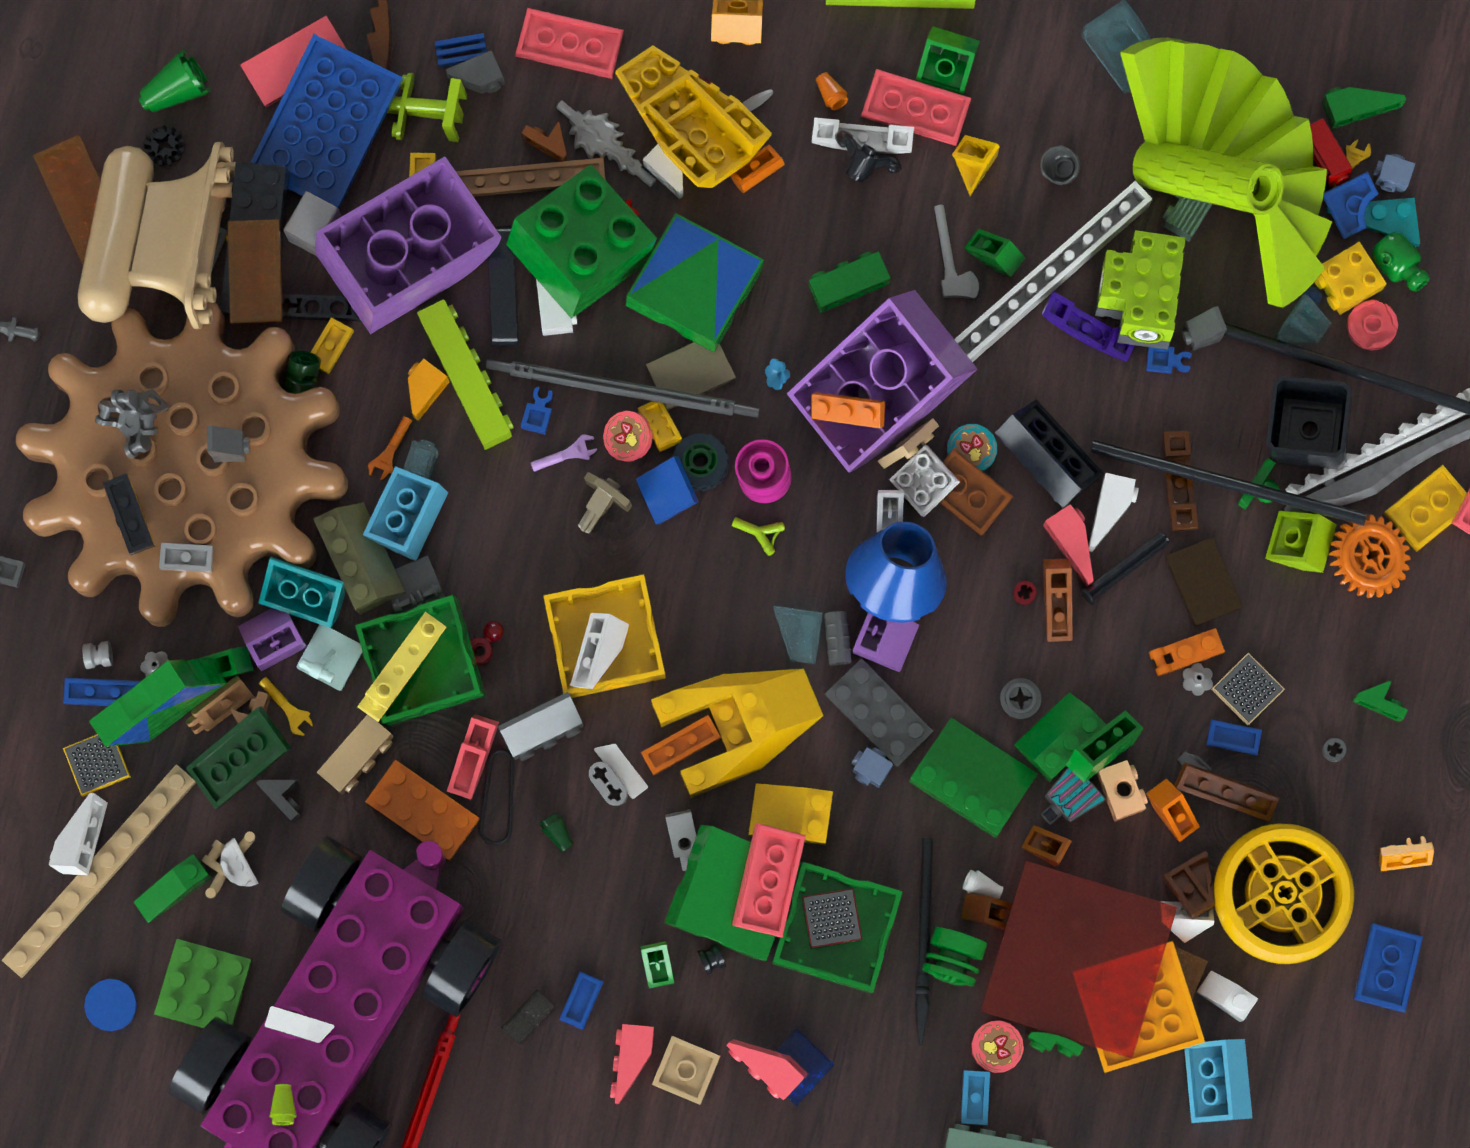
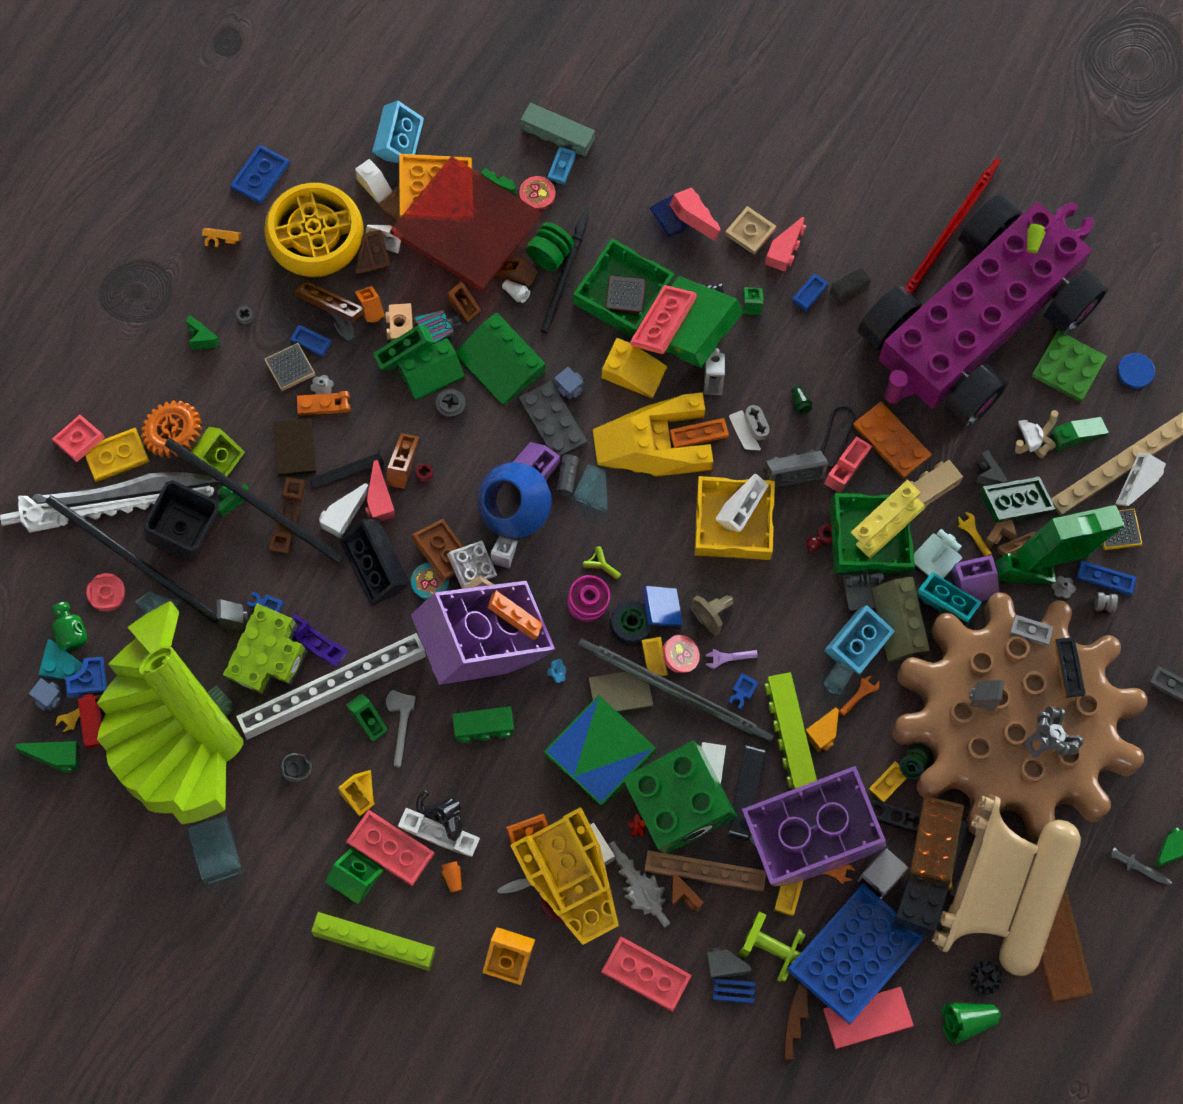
camera: 170 degrees left, 10 degrees down
white sticker [265,1006,334,1043] -> none
yellow brick [1315,242,1387,315] -> none

